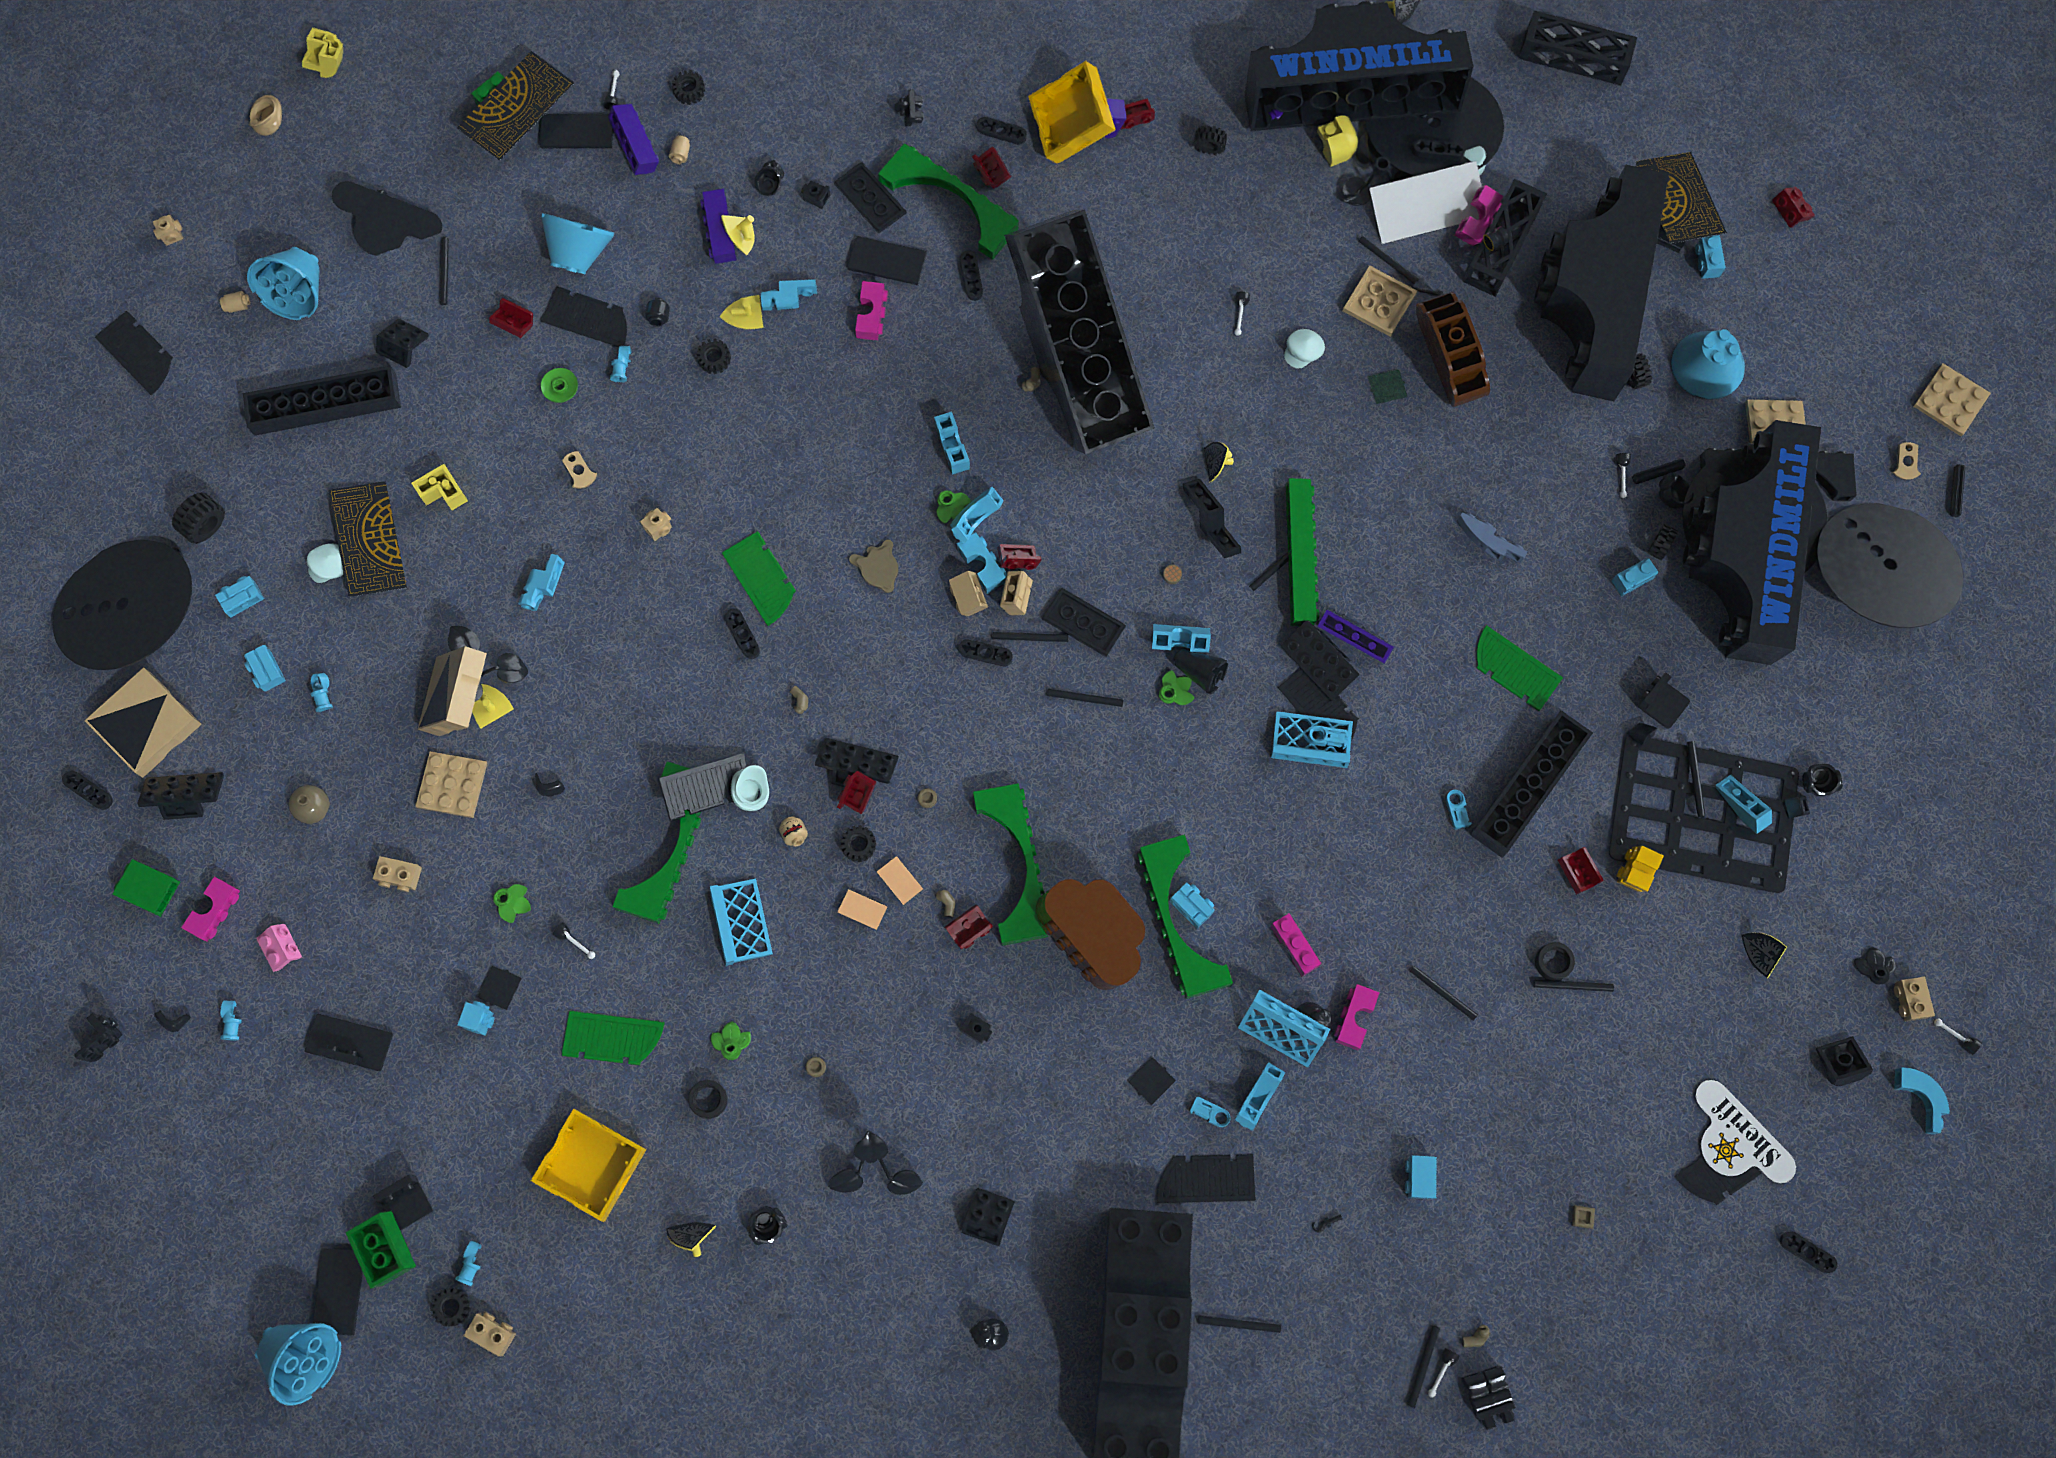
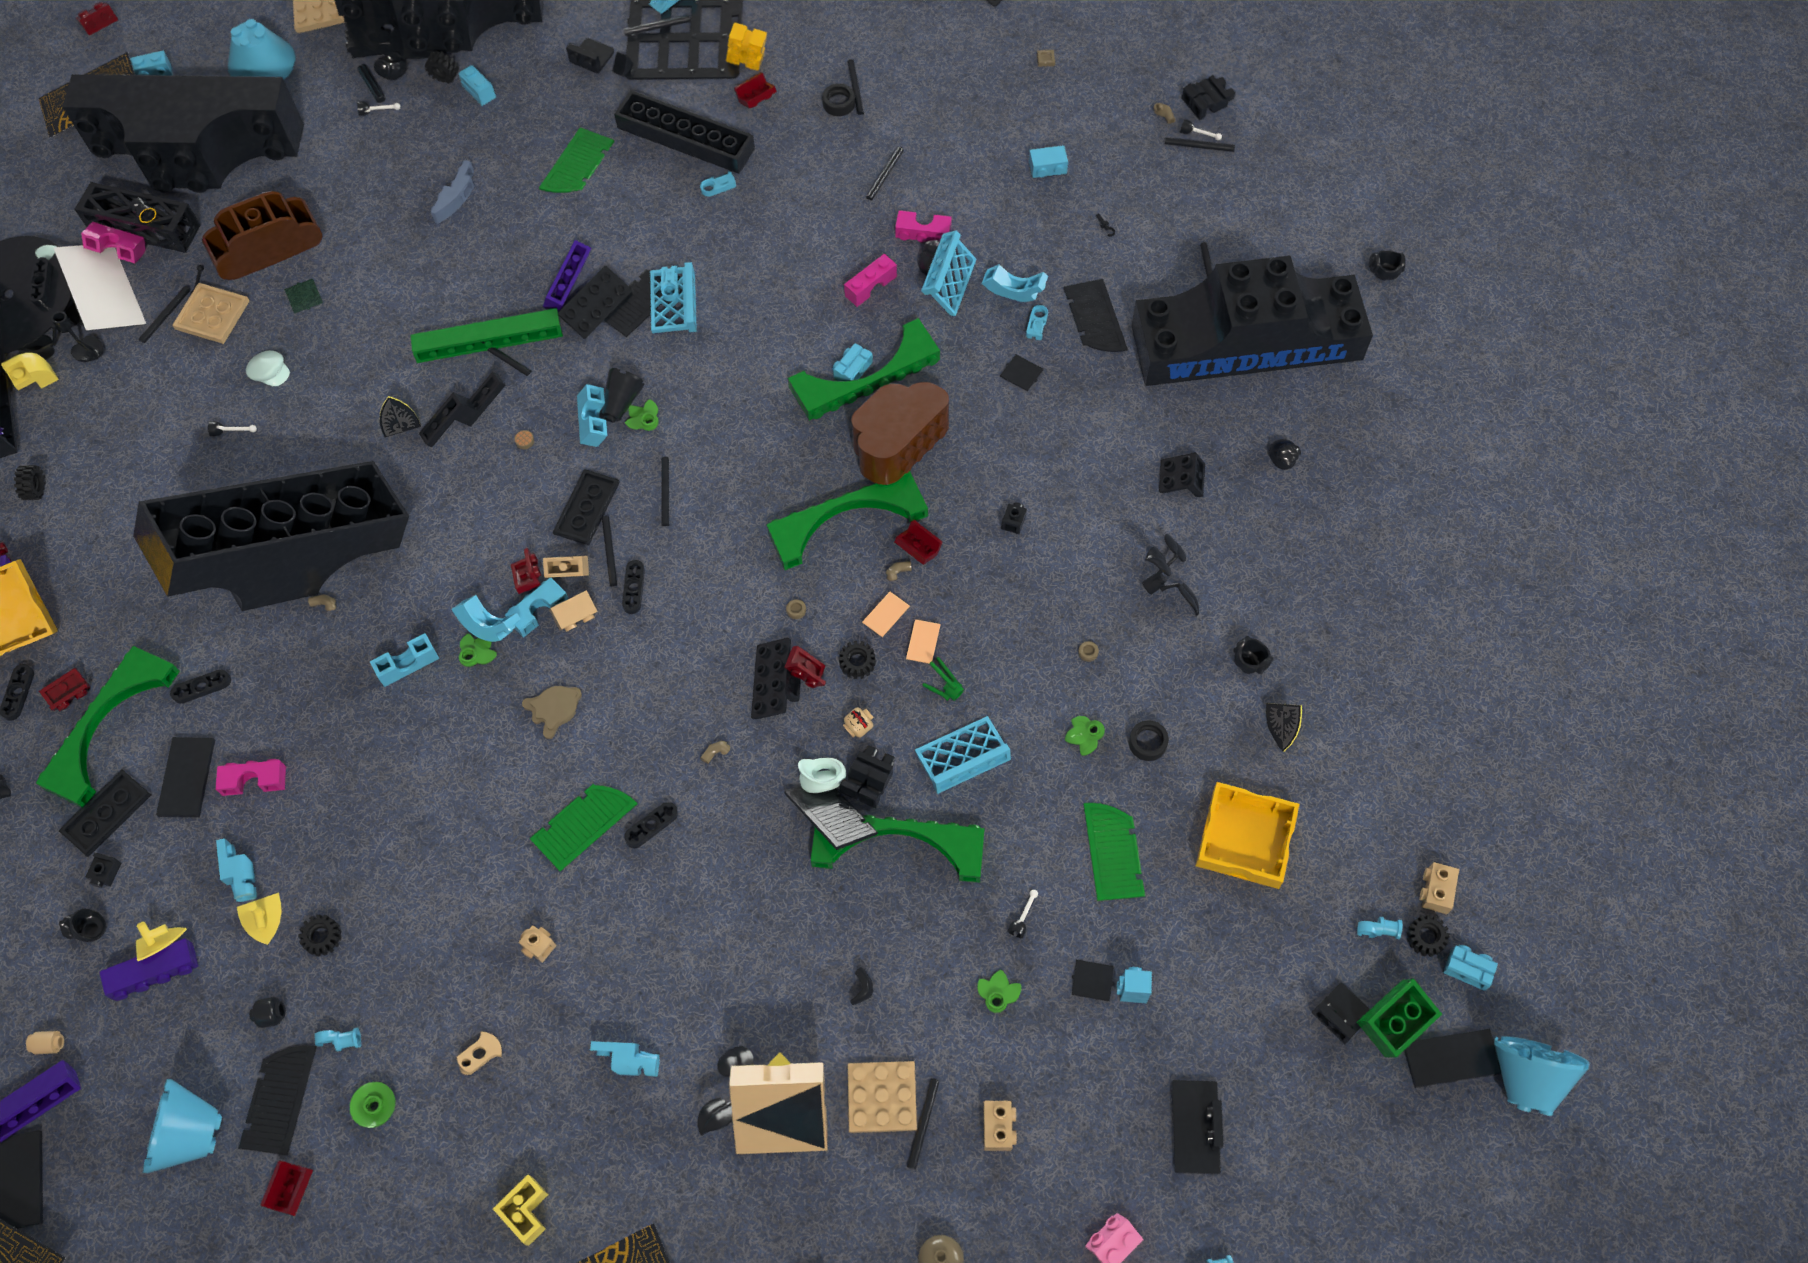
camera: 100 degrees left, 10 degrees down
none -> black hips [840,745,895,808]
none -> black bar [907,1078,940,1170]
none -> green plant [923,657,964,701]
none -> medium azure brick [1443,945,1498,991]

